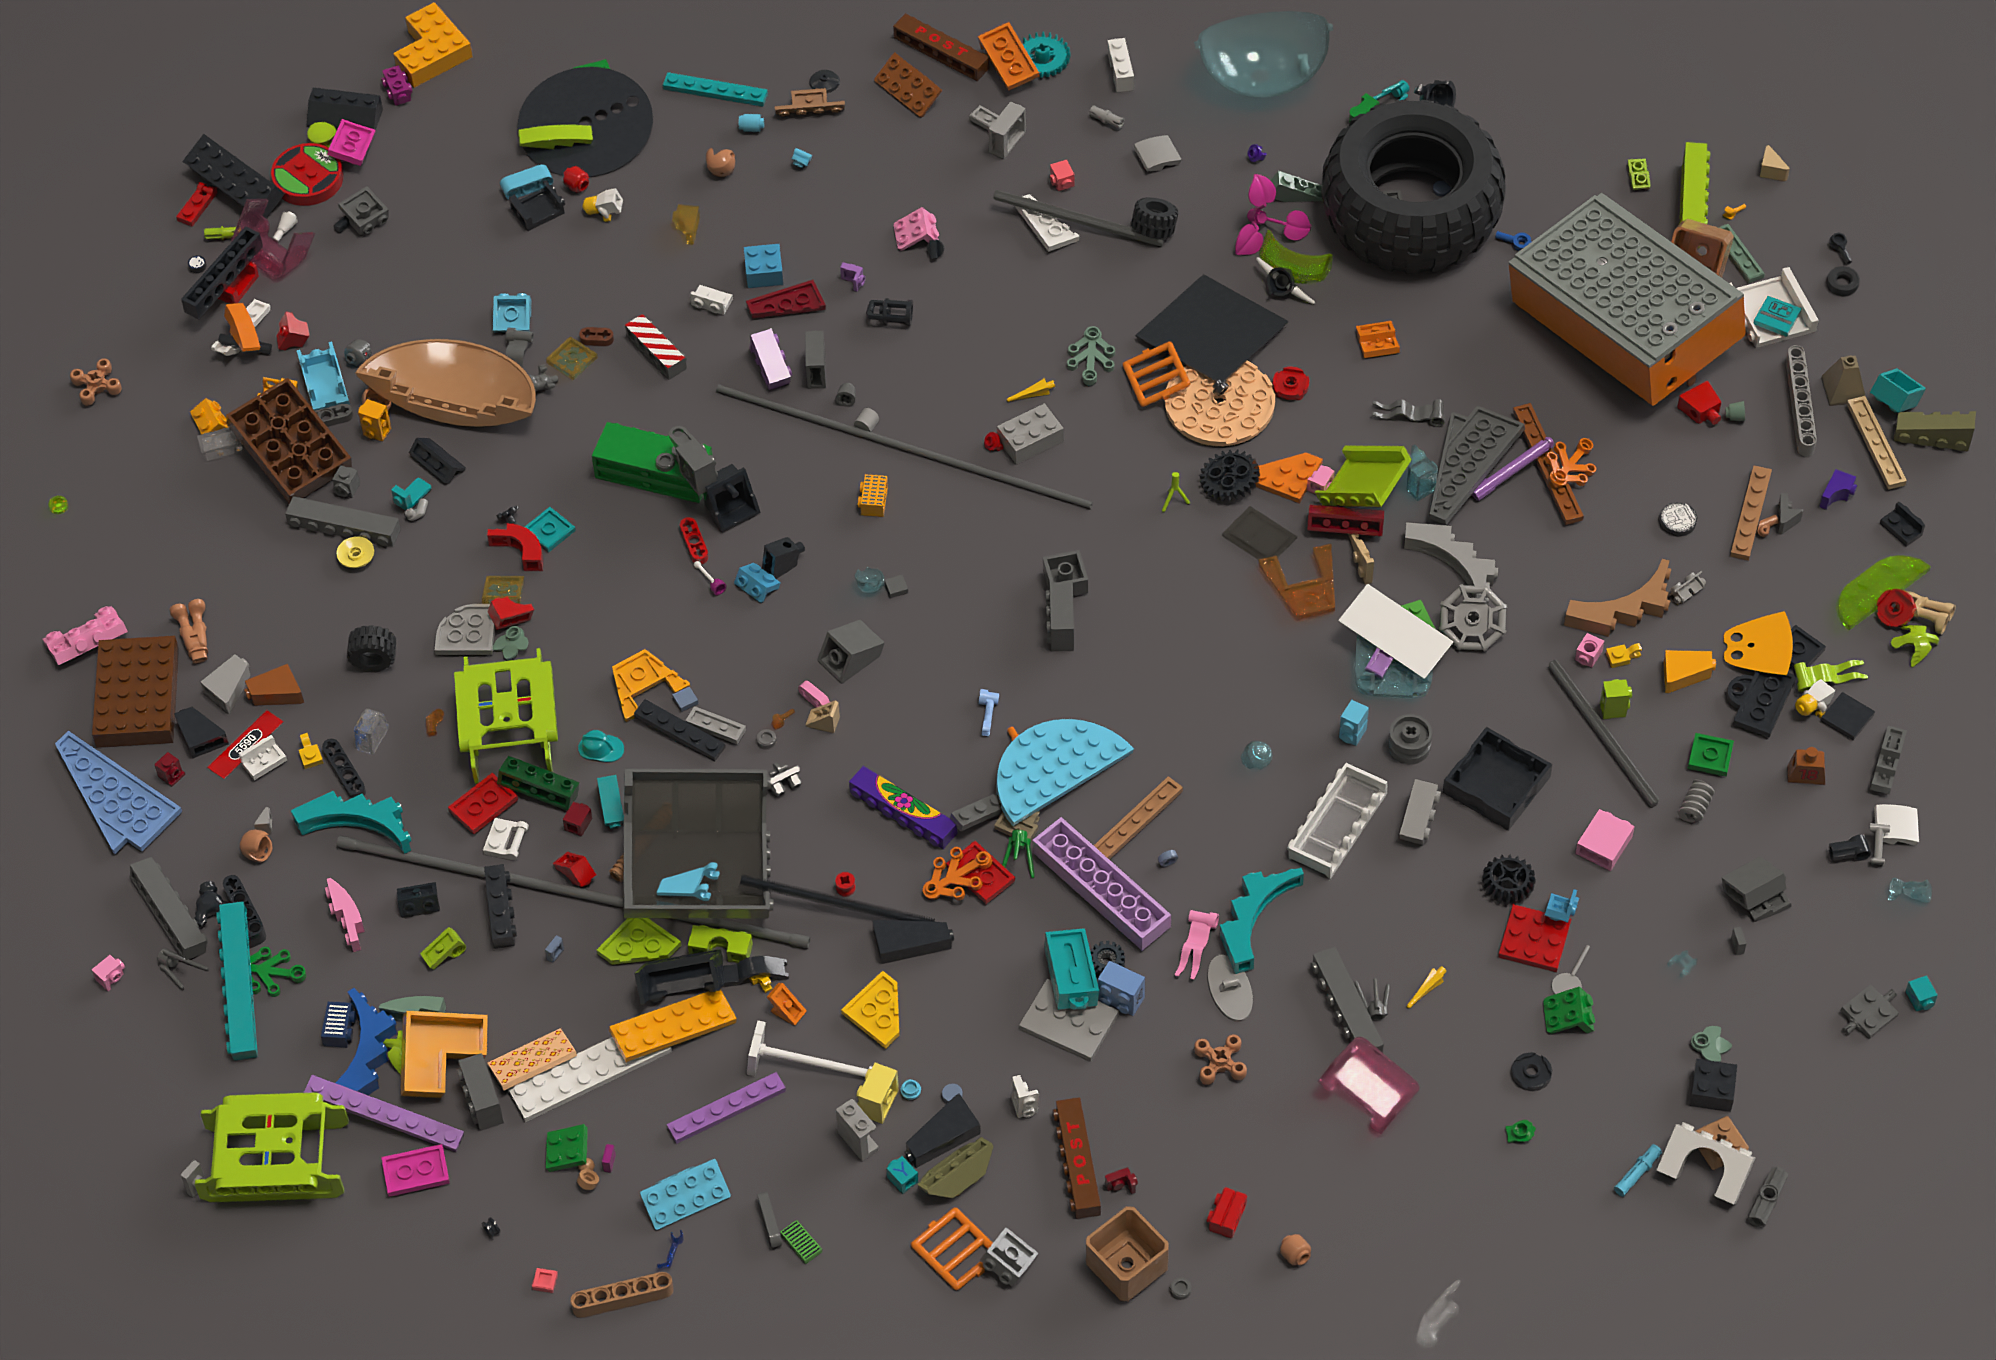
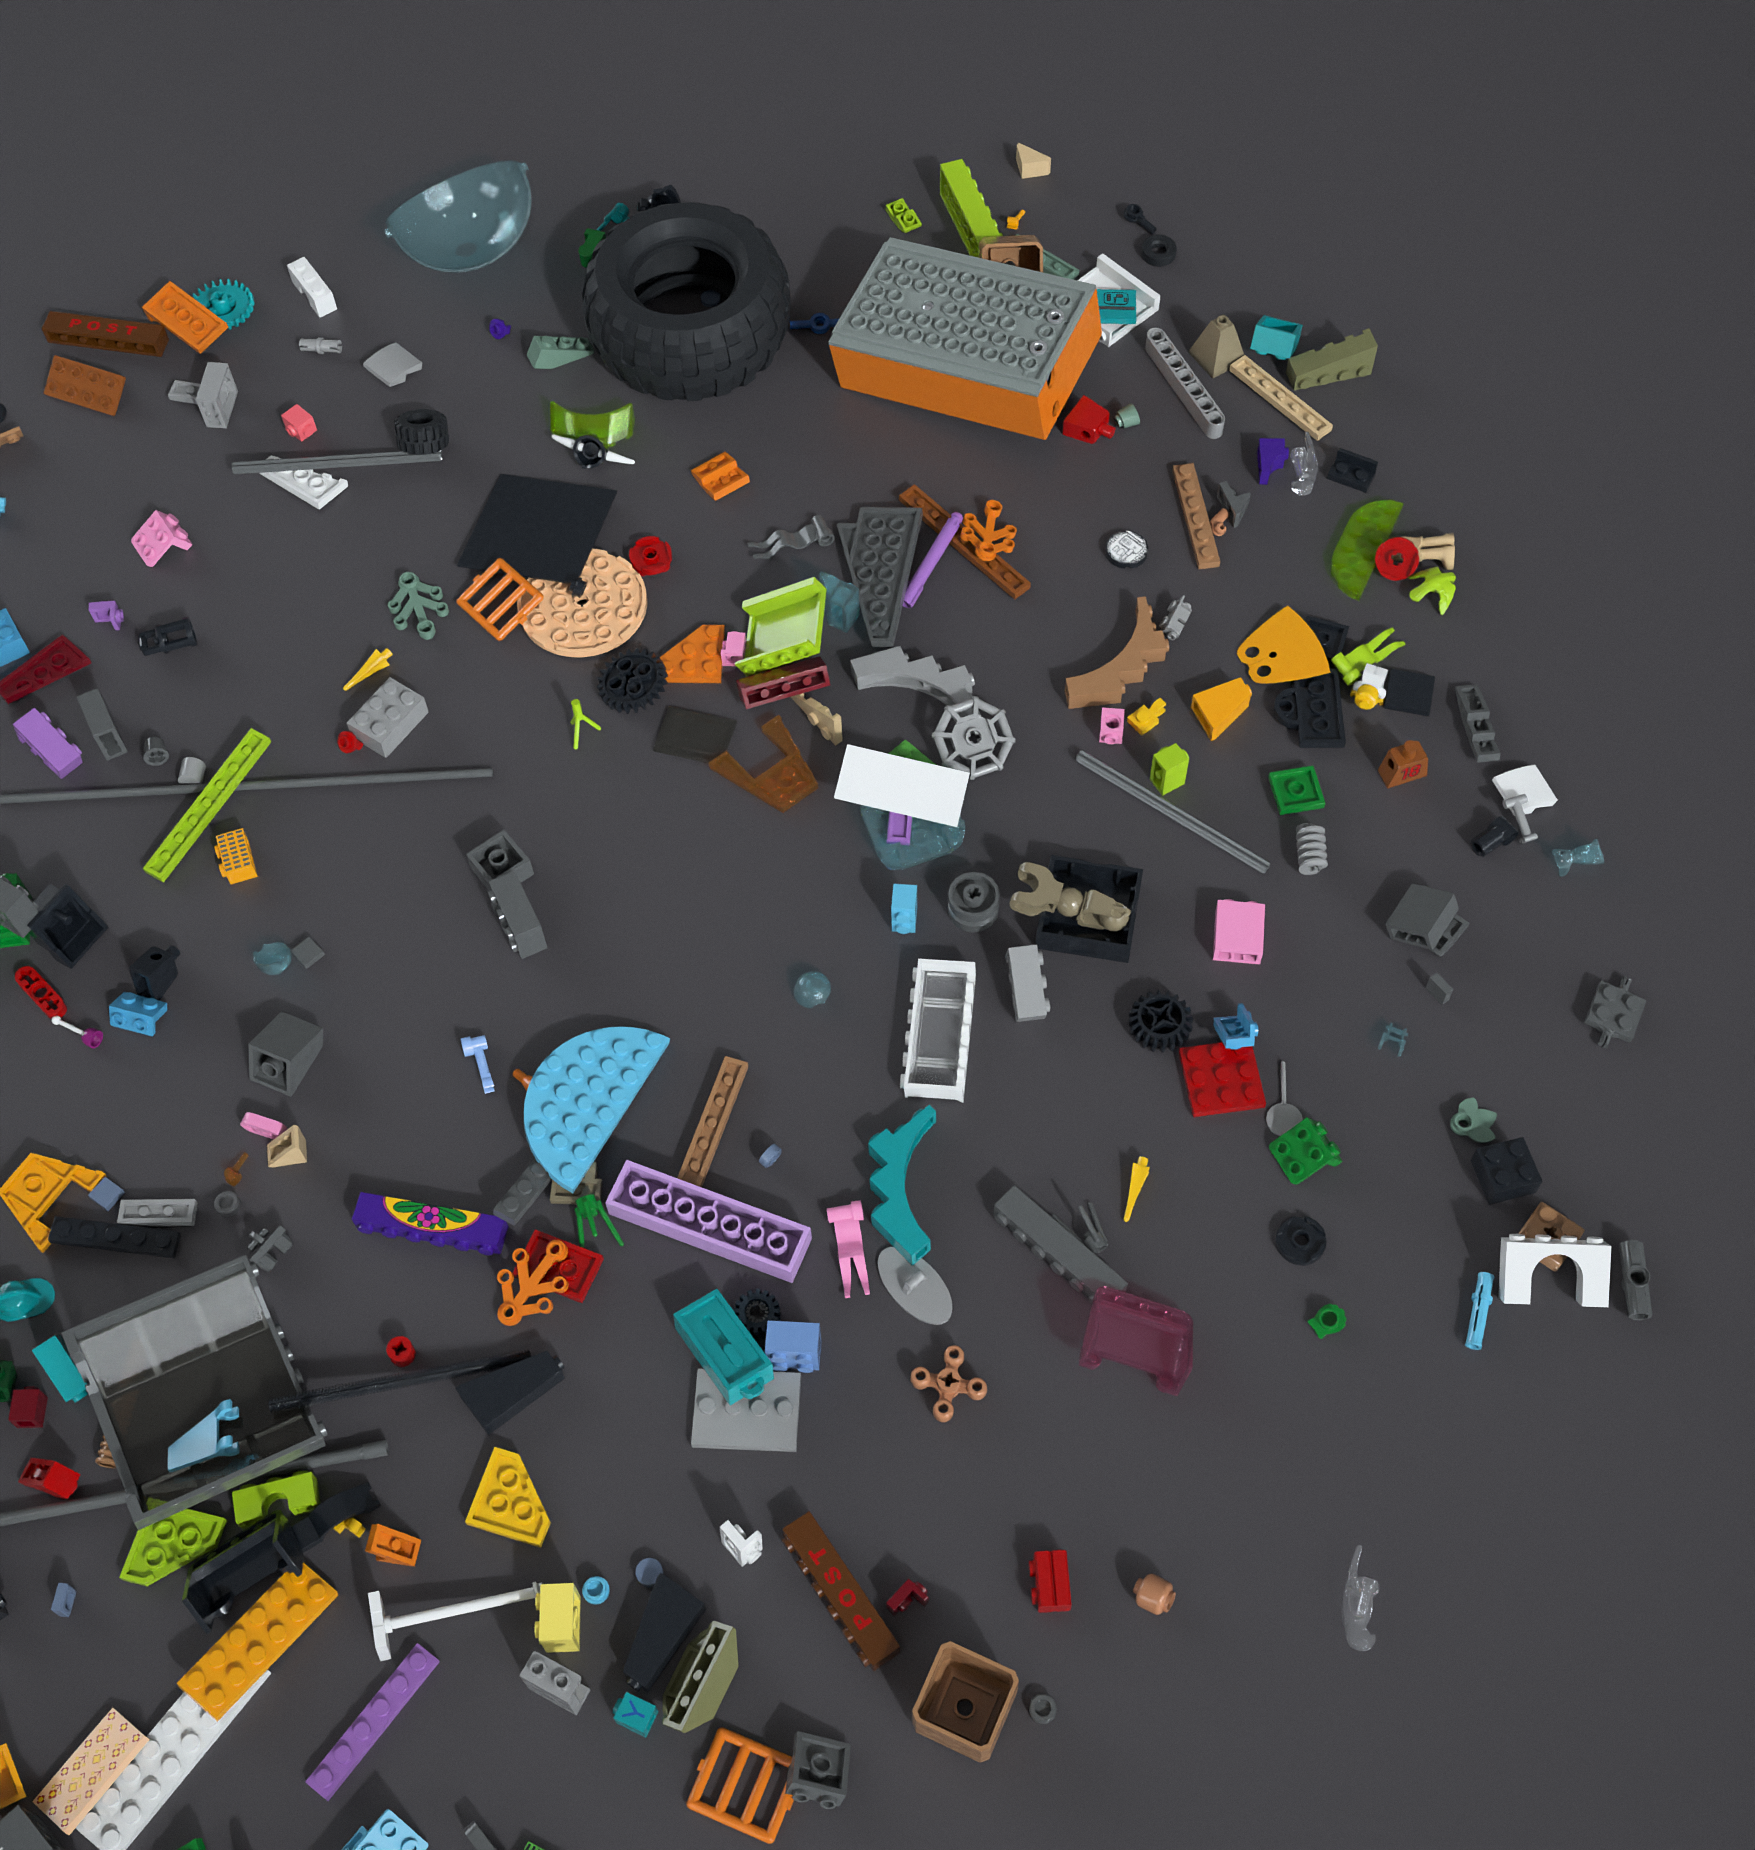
camera: 25 degrees left, 5 degrees up
black plate [927,239,944,258] -> none
dark pink plant [1235,174,1311,255] -> none
teal brick [1905,975,1938,1011] -> none
none -> lime plate [143,728,271,883]
none -> dark tan piece [1009,862,1131,931]
none -> clear animal [1290,432,1318,495]

